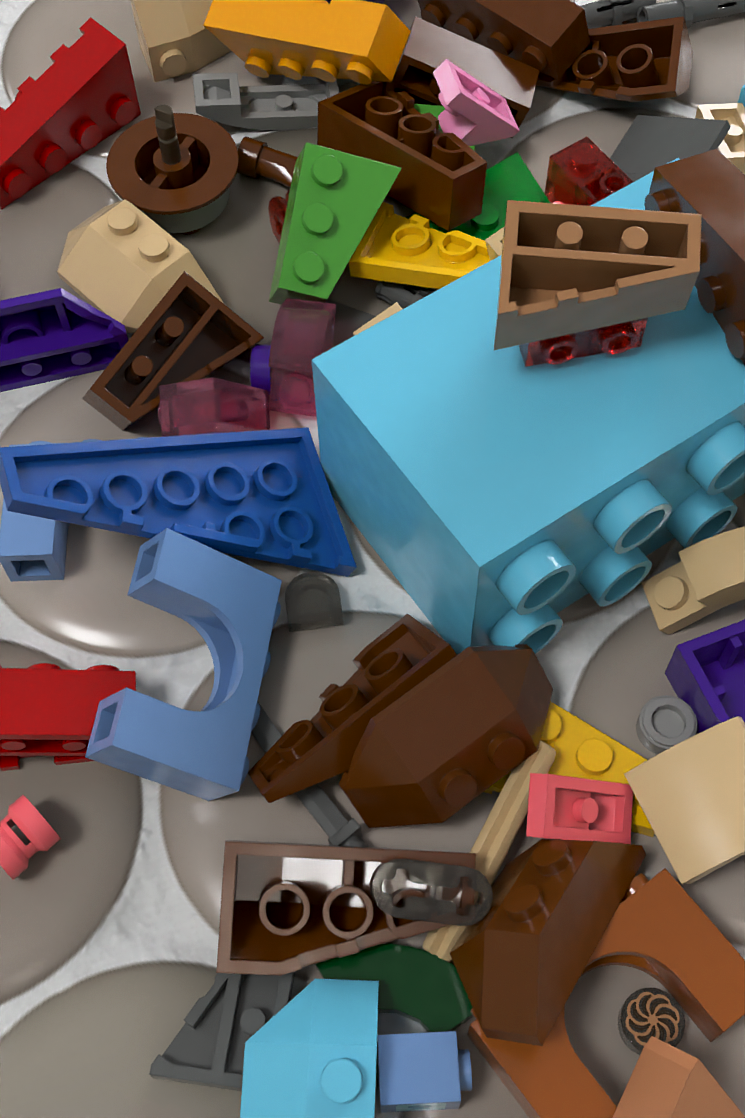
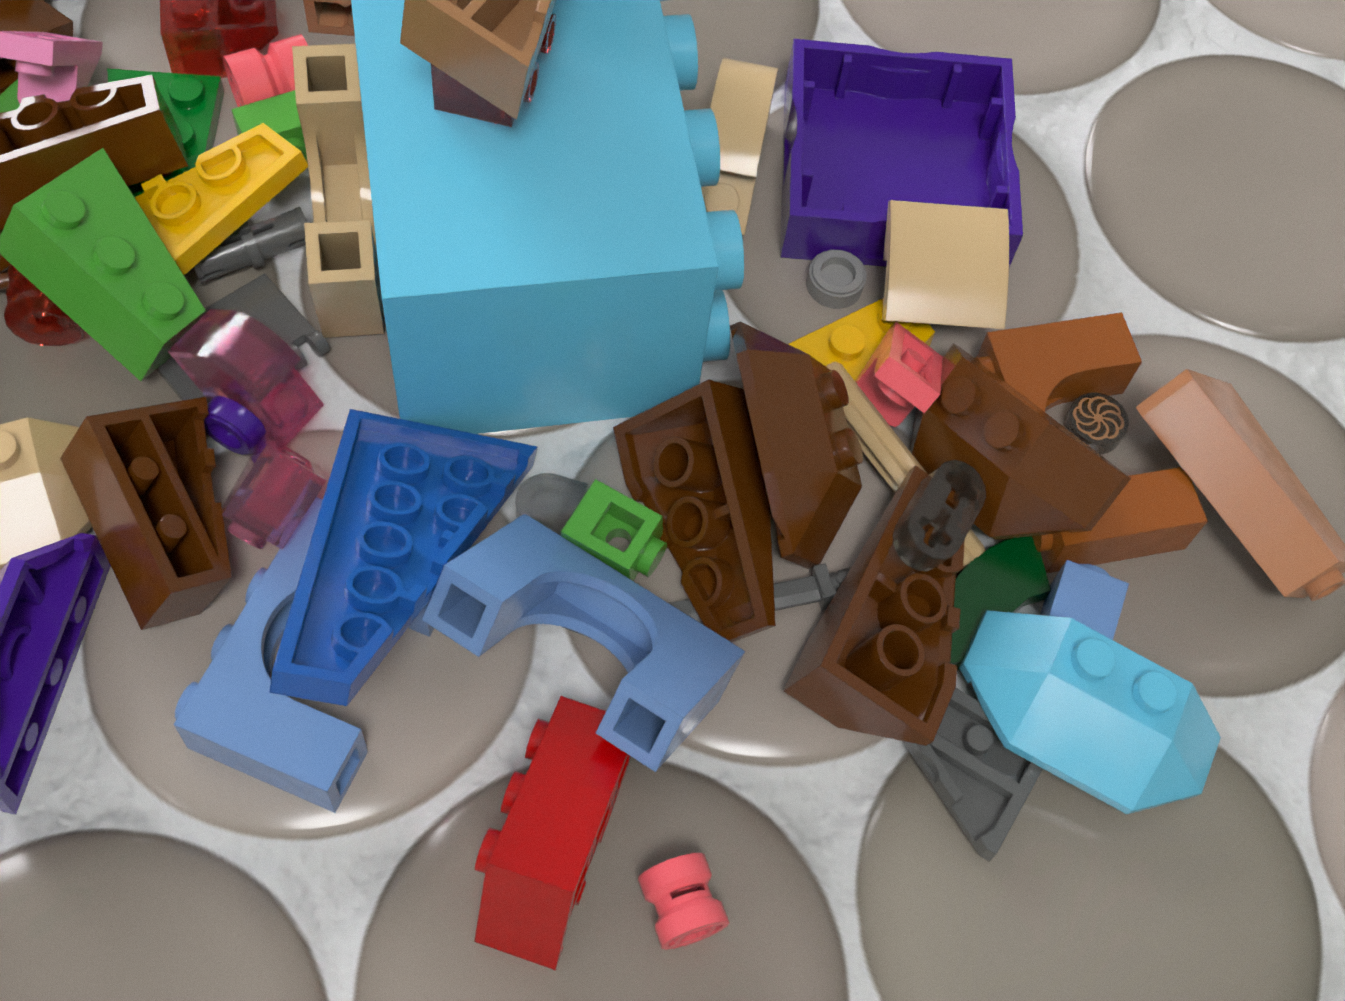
camera: 75 degrees left, 0 degrees up
none -> bright green brick [561,479,667,581]

